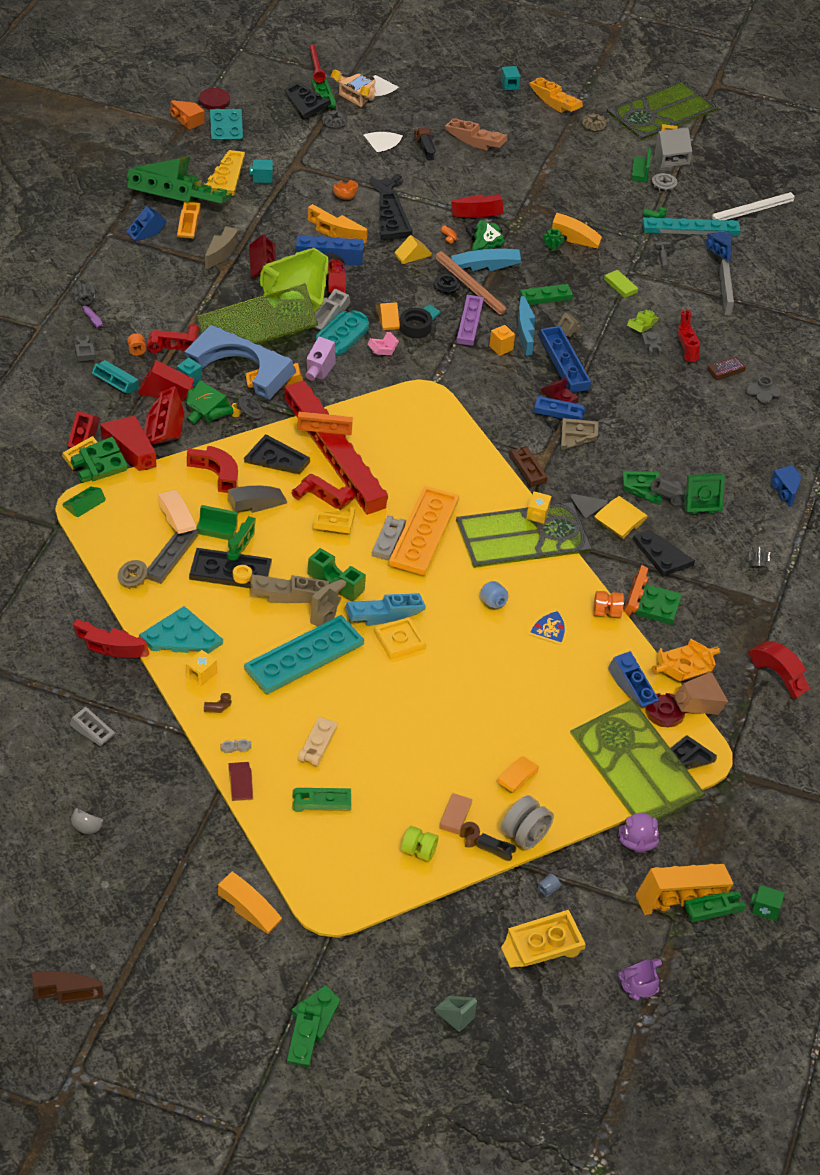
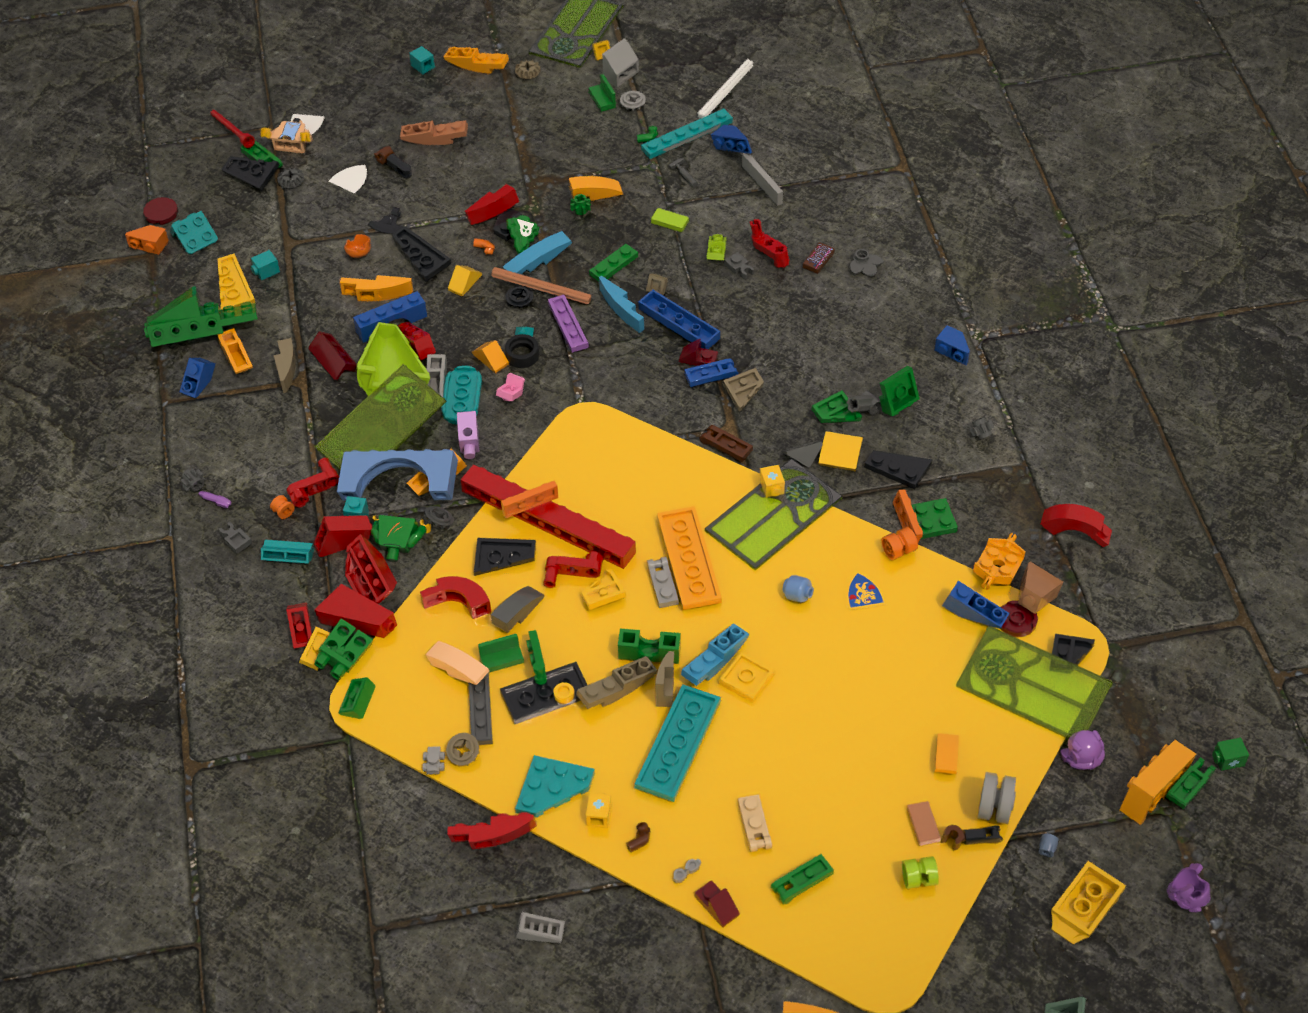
camera: 25 degrees left, 5 degrees up
light orange brick [489,325,515,356] -> none
none -> light grey piece [423,746,445,774]

